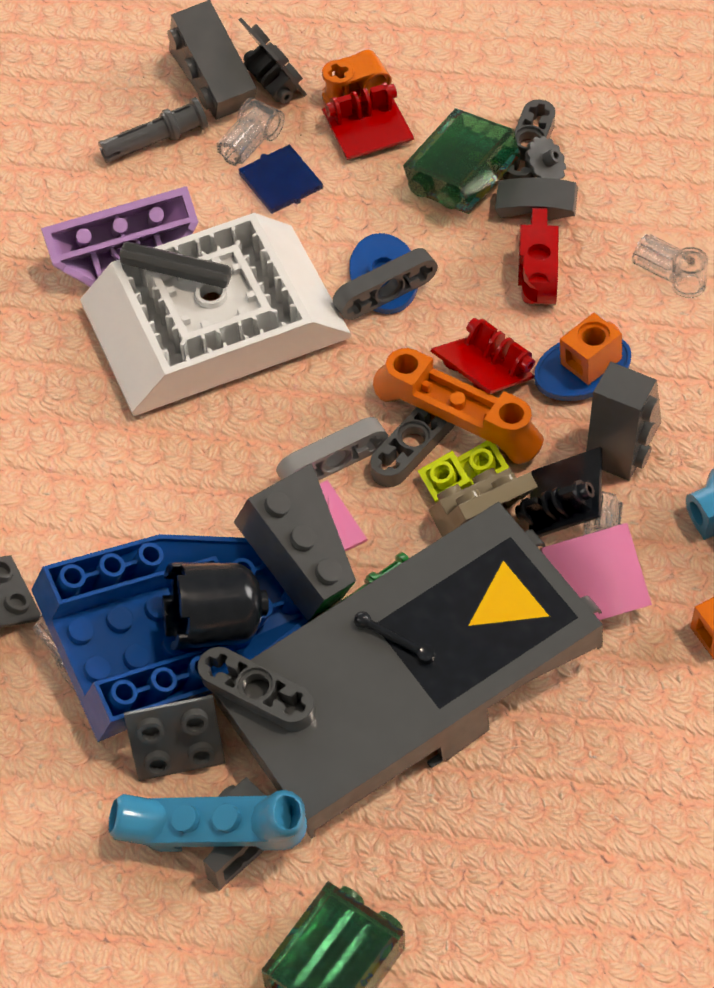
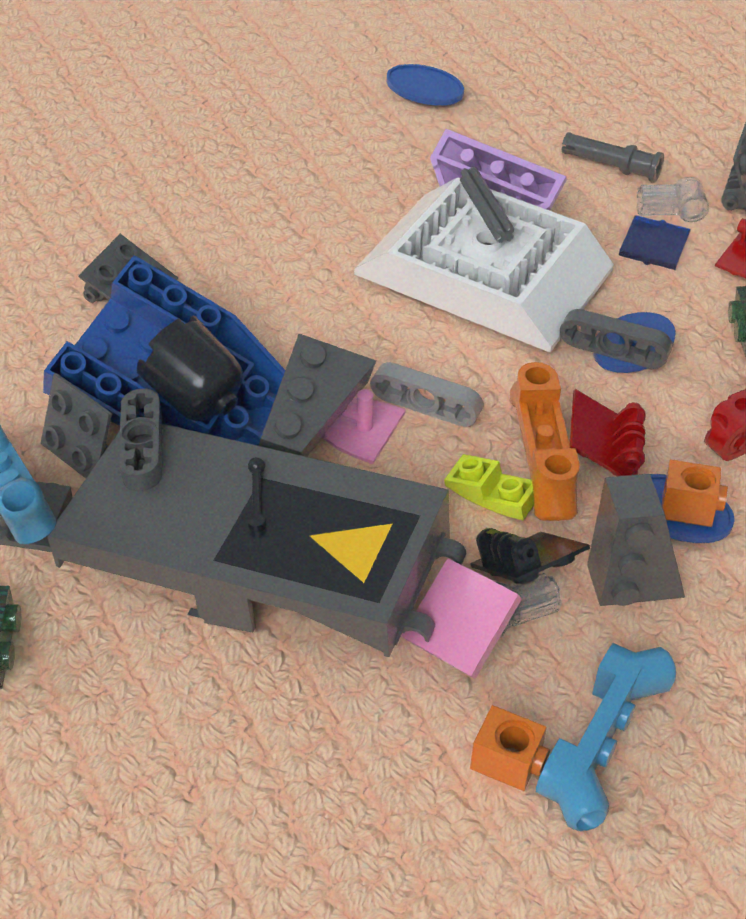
camera: 50 degrees right, 10 degrees down
dark grey wedge [167,0,257,120] -> none
dark grey beam [371,407,455,487] -> none
dark tan plate [429,468,538,537] -> none

